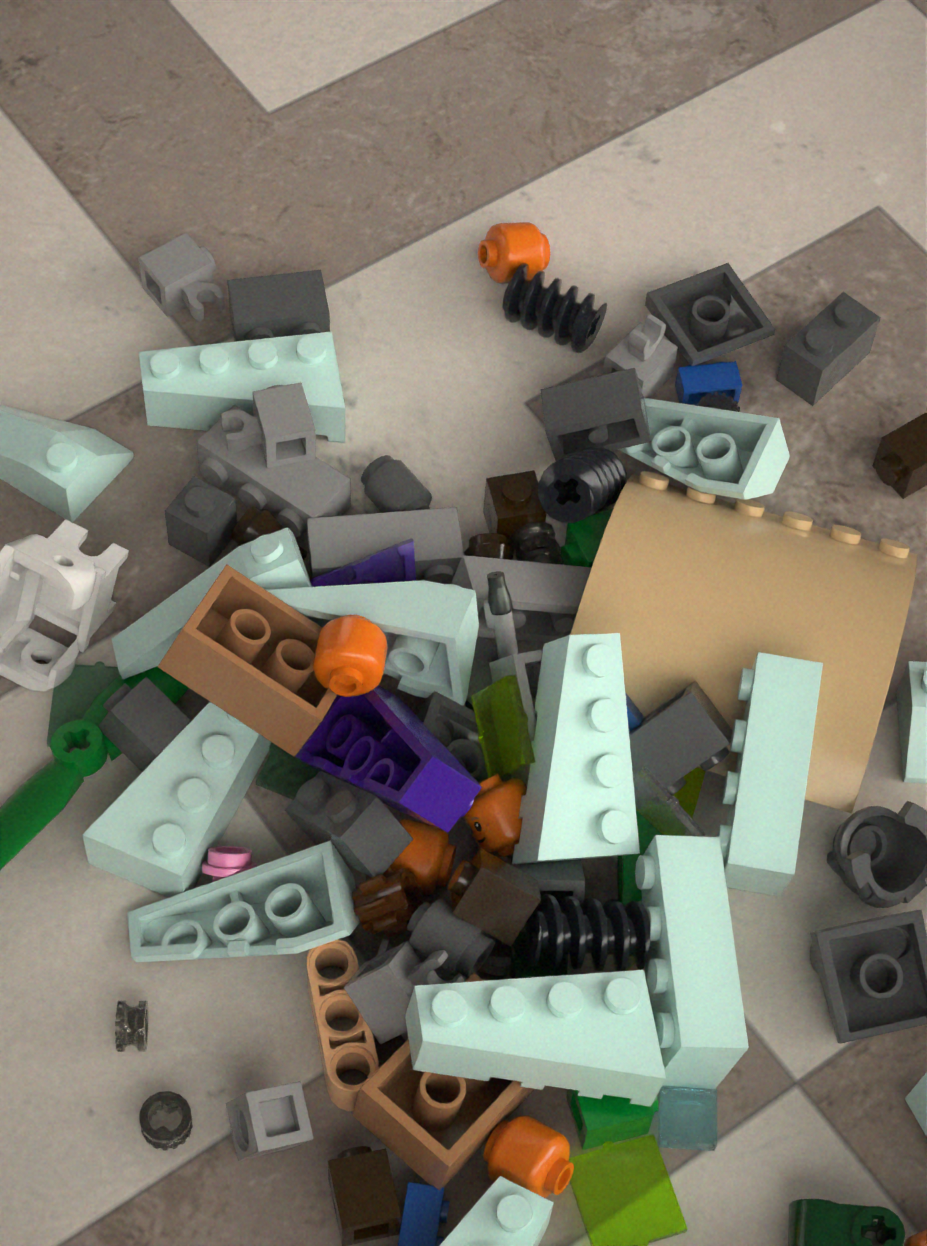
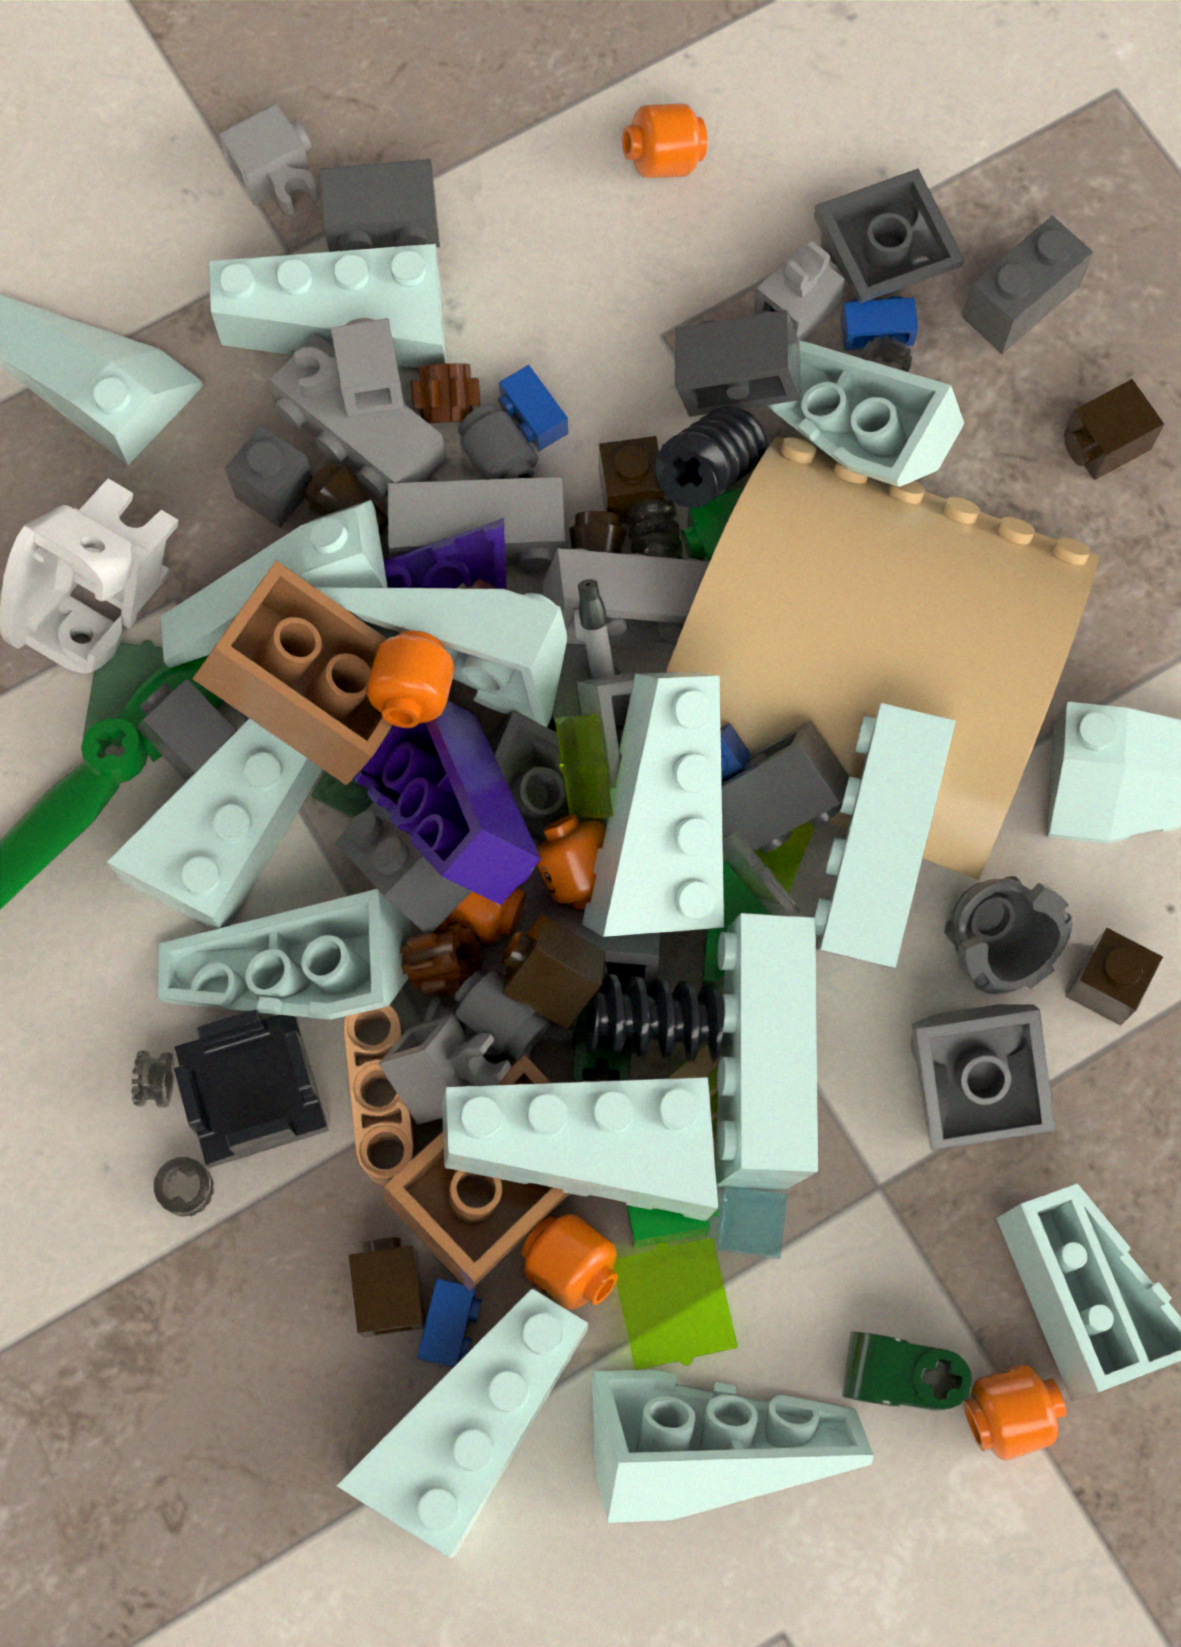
camera: 10 degrees right, 15 degrees up
bright pink plate [202,846,257,882] -> none
light grey brick [225,1081,314,1161] -> none
black piece [502,263,607,353] -> none
none -> black panel [174,1010,329,1168]
none -> reddish brown gear [411,363,481,423]
none -> blue piece [498,364,568,451]

